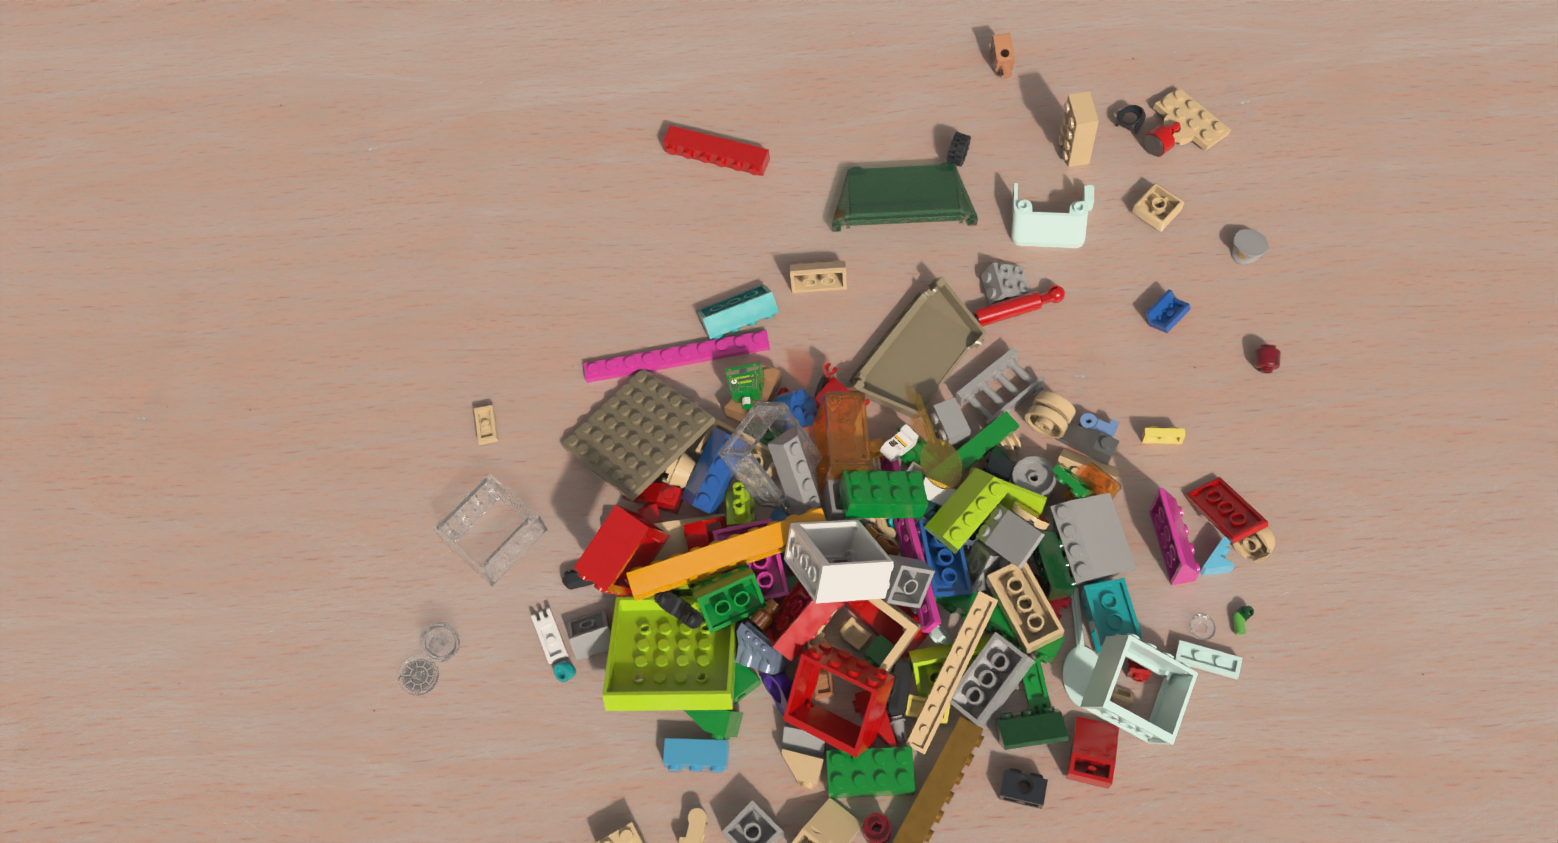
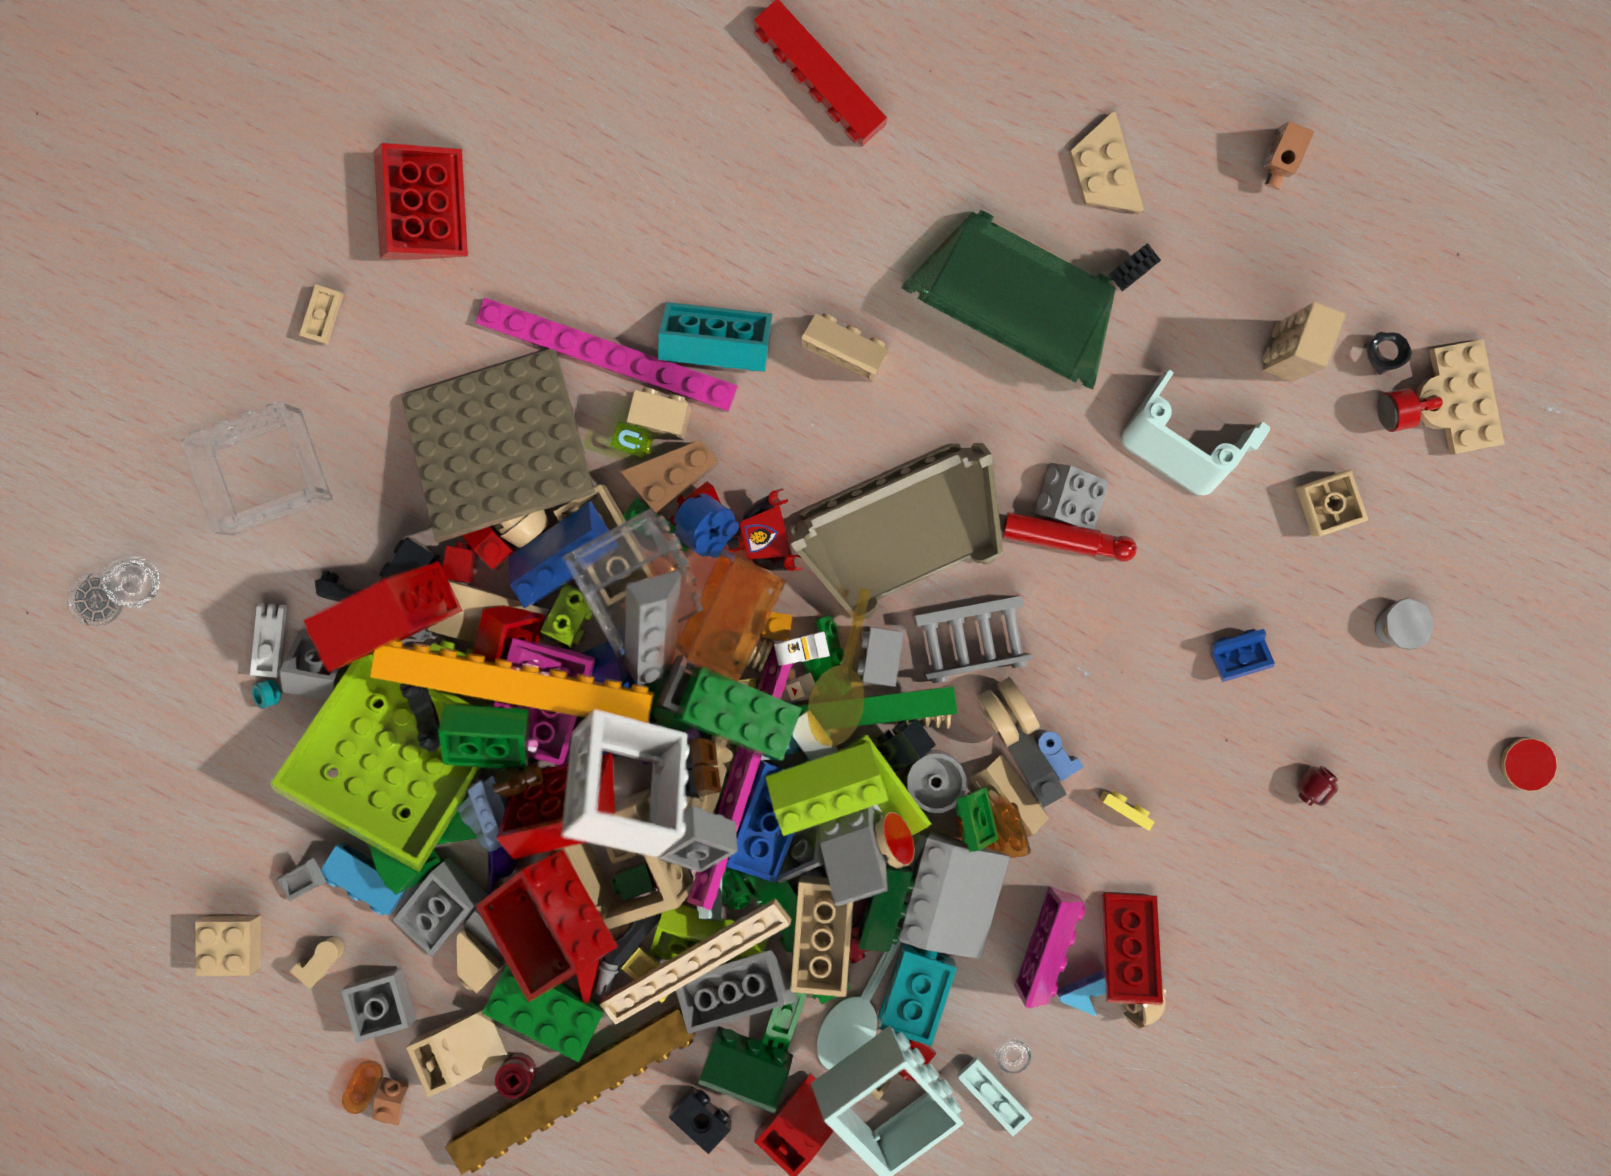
camera: 20 degrees right, 25 degrees up
green torso [724,362,764,410] -> none
arm [1233,605,1254,635] -> none
none -> light grey tile [277,858,327,901]
none -> red slope [374,143,468,260]
none -> light grey slope [393,858,487,957]
none -> clear neon green brick [610,421,654,459]
none -> tan brick [627,387,692,440]
none -> green bracket [722,867,754,910]
none -> tan wing [1069,111,1144,214]
none -> red tile [1500,737,1558,792]

